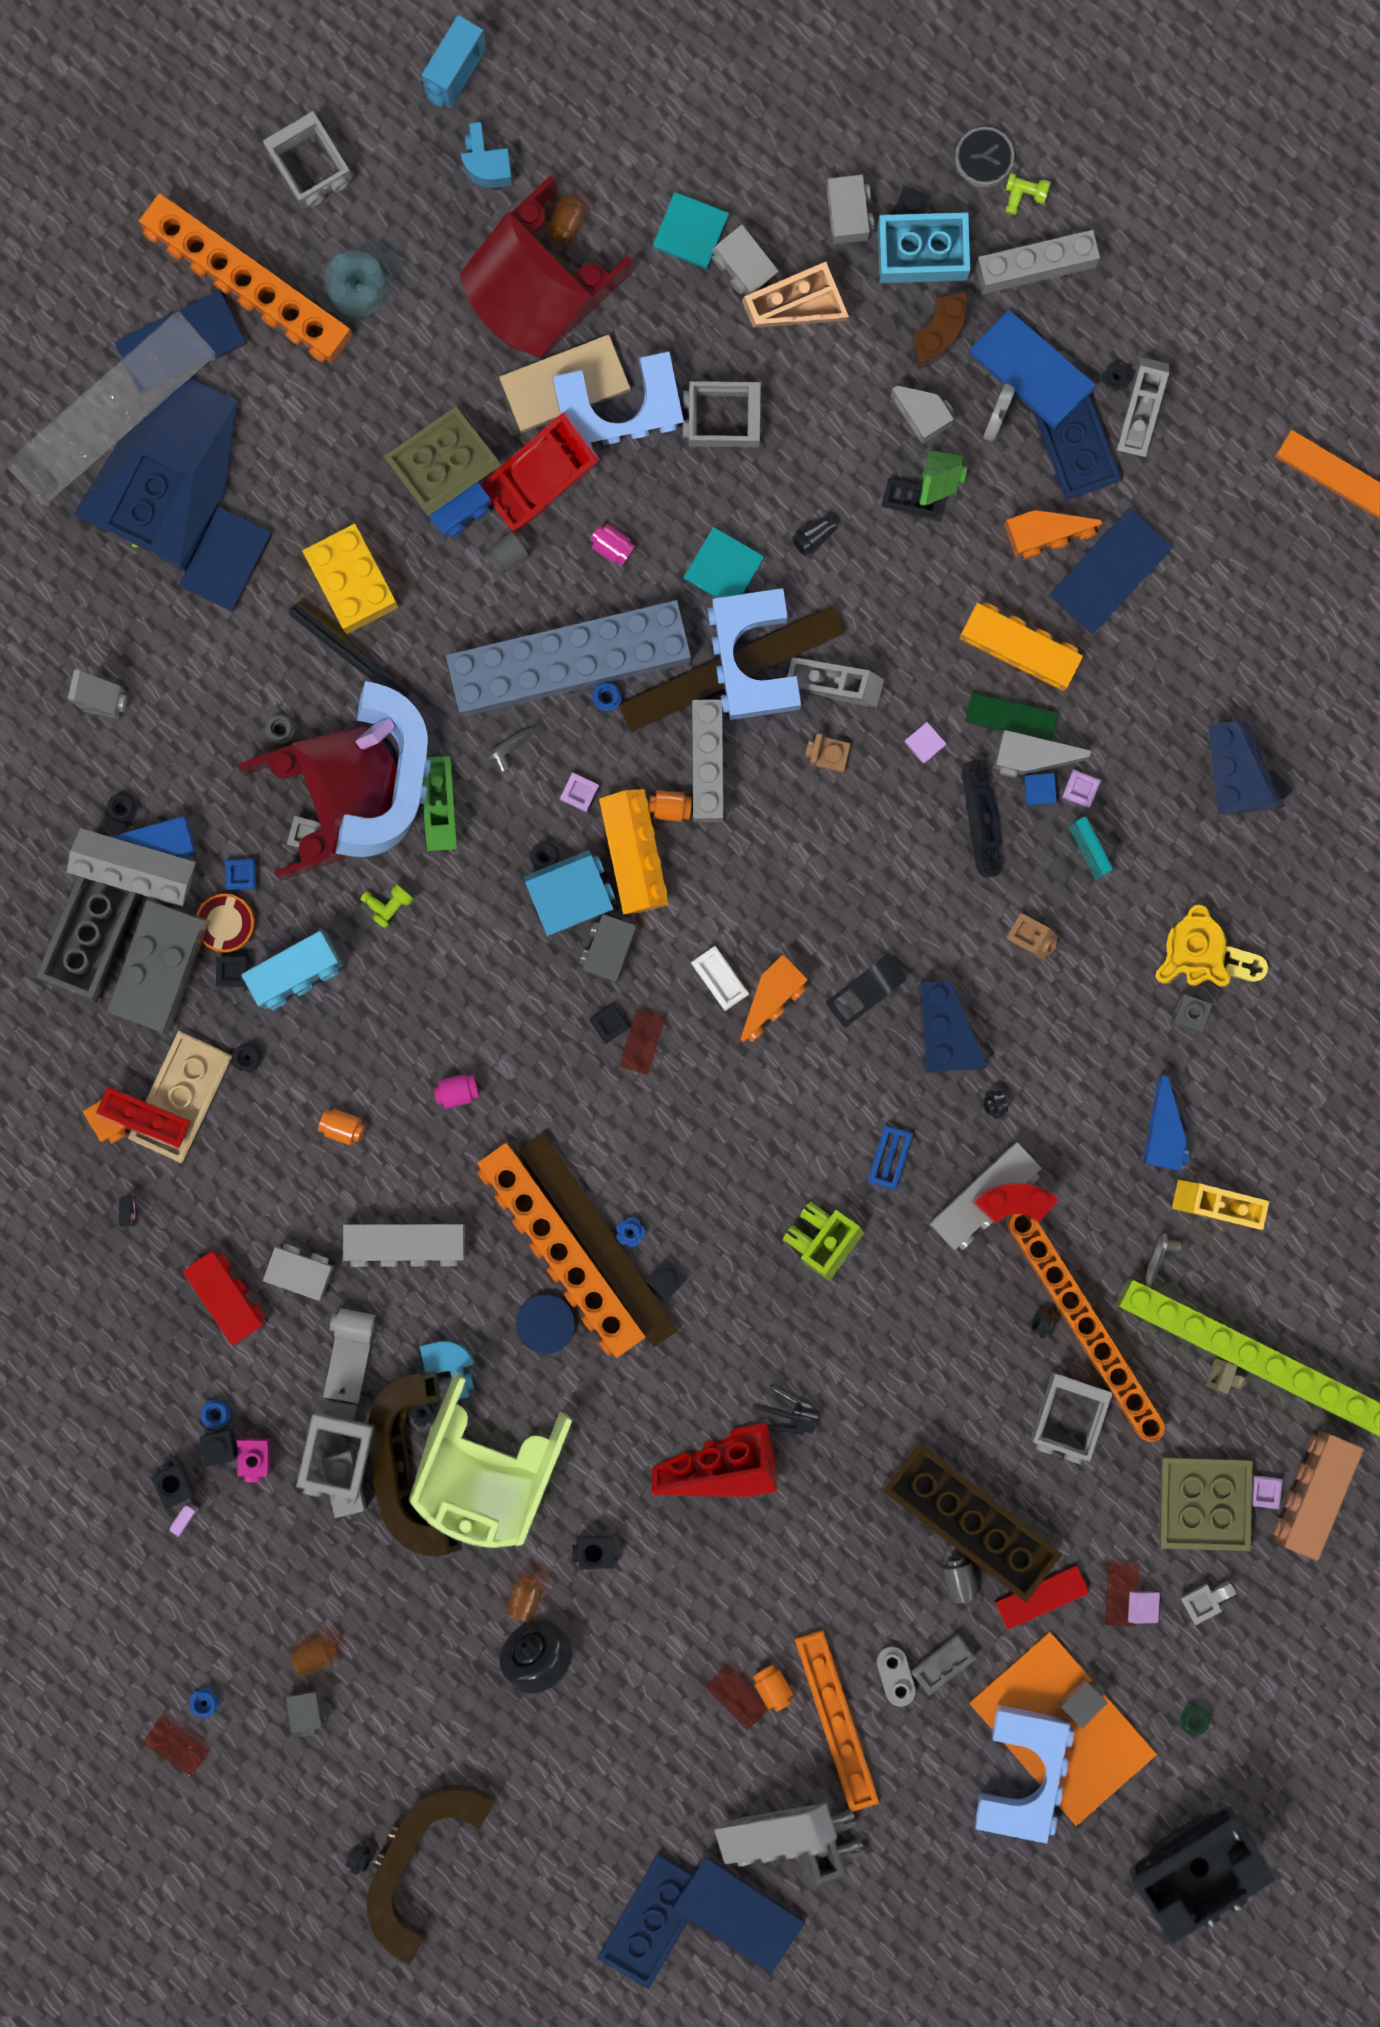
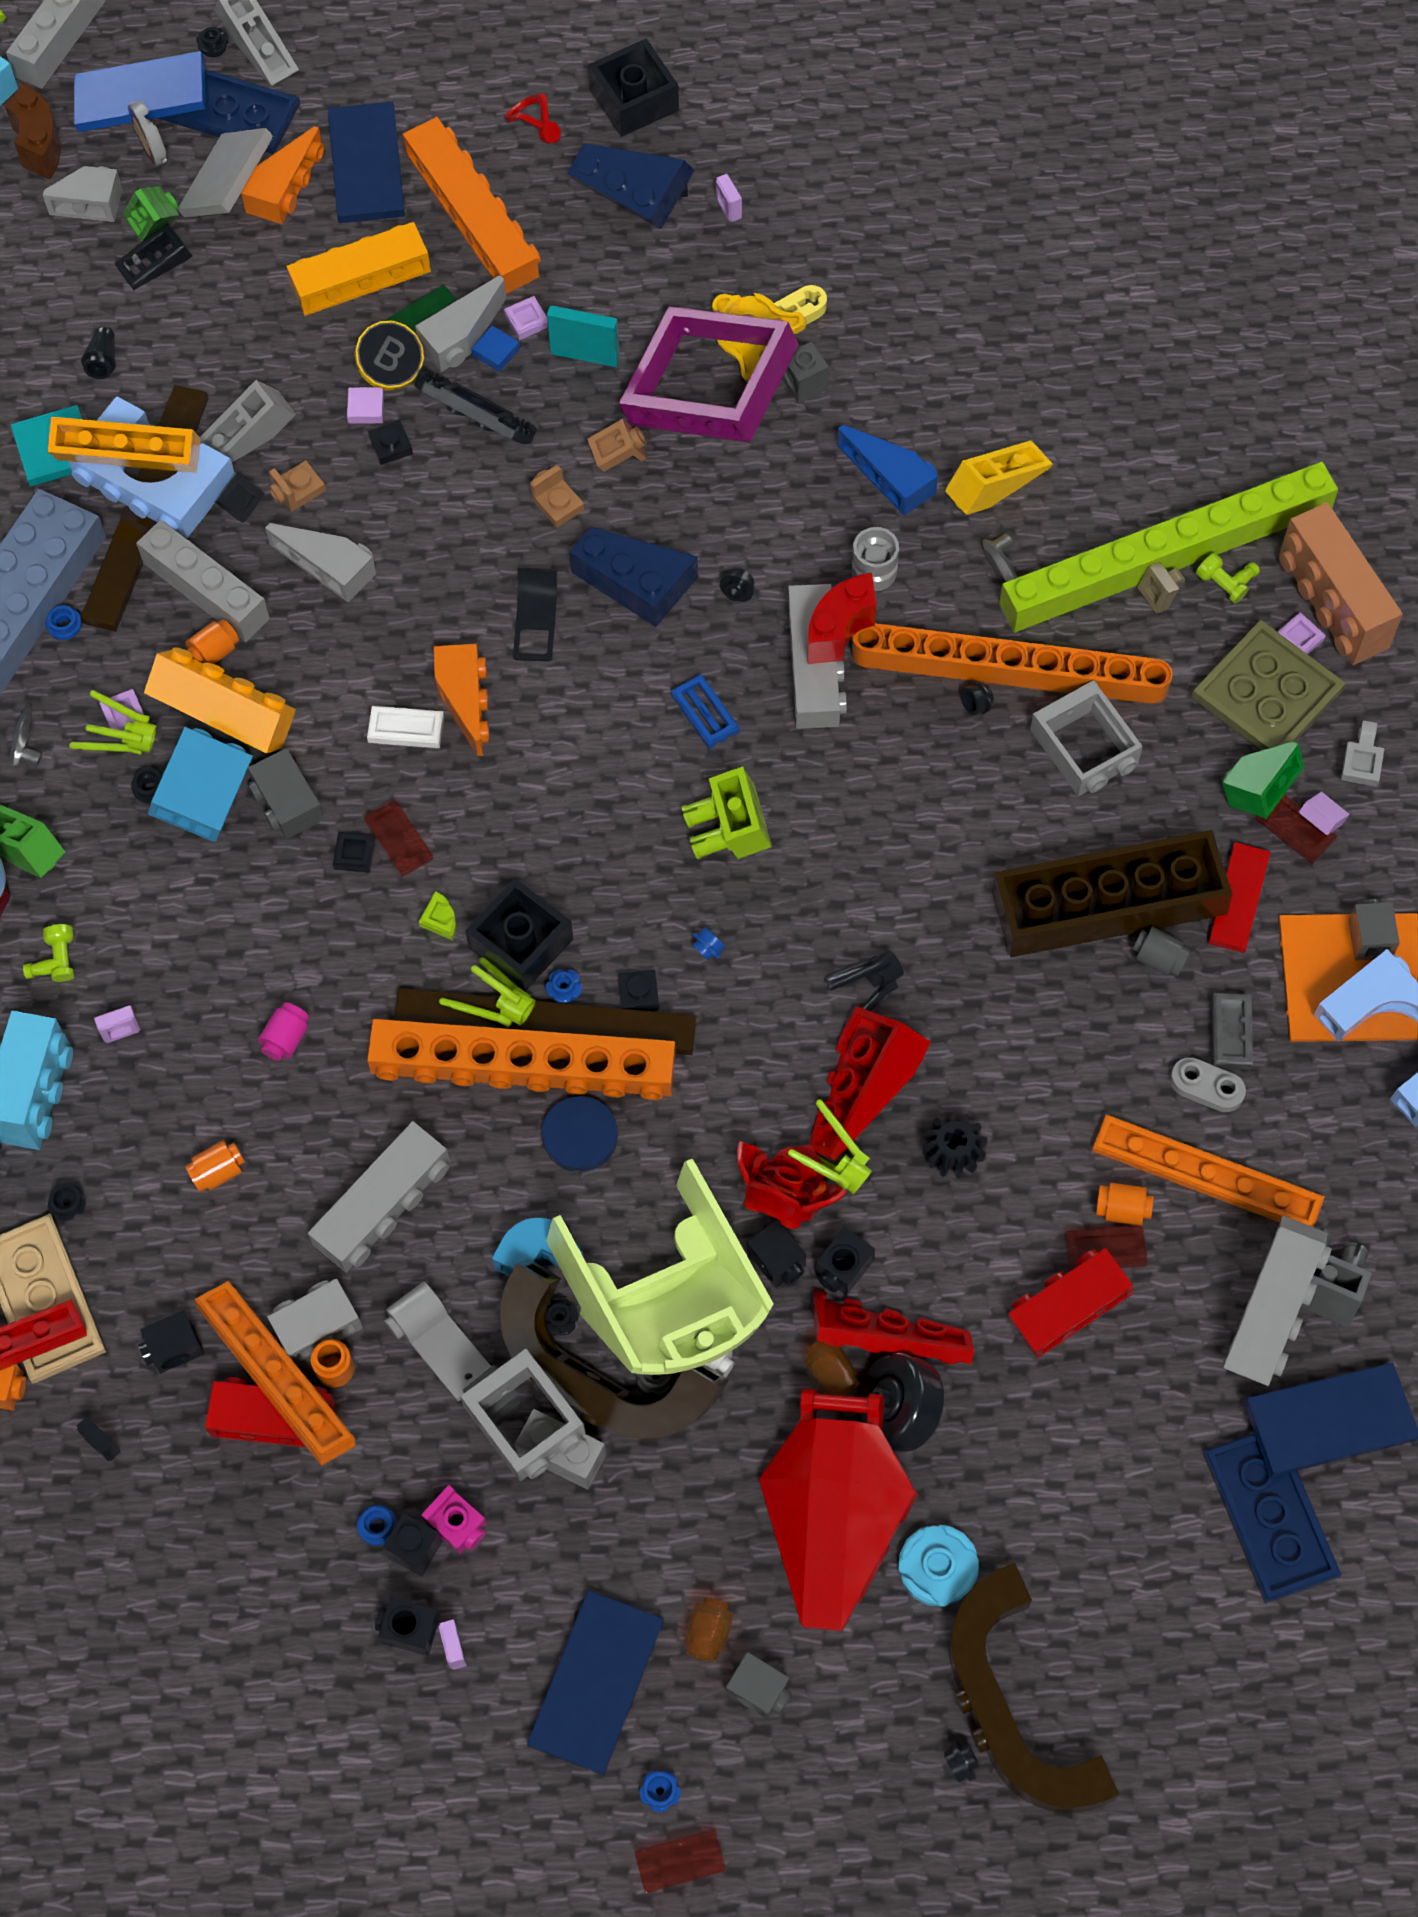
camera: 45 degrees left, 20 degrees down
none -> light orange brick [48,417,201,473]
none -> lime plant [69,690,157,755]
none -> lavender tile [94,1005,140,1043]
none -> black brick [138,1310,204,1374]
none -> light grey tile [178,128,273,217]
none -> orange tile [195,1281,356,1466]
none -> black plate [214,472,265,523]
none -> light grey slope [265,523,376,603]
none -> orange brick [311,1339,355,1388]
none -> black tile [354,321,424,391]
none -> black plate [368,420,413,465]
none -> orange brick [402,117,541,294]
none -> lime tile [419,891,457,941]
none -> lime plant [439,957,536,1028]
none -> black brick [465,878,574,991]
none -> red piece [504,93,561,144]
none -> dark blue tile [527,1590,664,1776]
none -> medium nougat bracket [530,465,585,528]
none -> black brick [588,38,679,137]
none -> magenta window [619,307,799,443]
none -> blue plate [692,927,726,960]
none -> lavender tile [716,174,742,222]
none -> red brick [737,1141,847,1229]
none -> black brick [747,1219,807,1288]
none -> red windscreen [759,1389,918,1632]
none -> lime plant [788,1099,872,1195]
none -> red wing [811,1289,975,1364]
none -> light grey wheel [852,527,899,591]
none -> medium azure tile [898,1525,979,1607]
none -> black gear [922,1112,987,1179]
none -> red brick [1008,1248,1134,1359]
none -> lime piece [1196,553,1260,604]
none -> green slope [1223,741,1304,819]

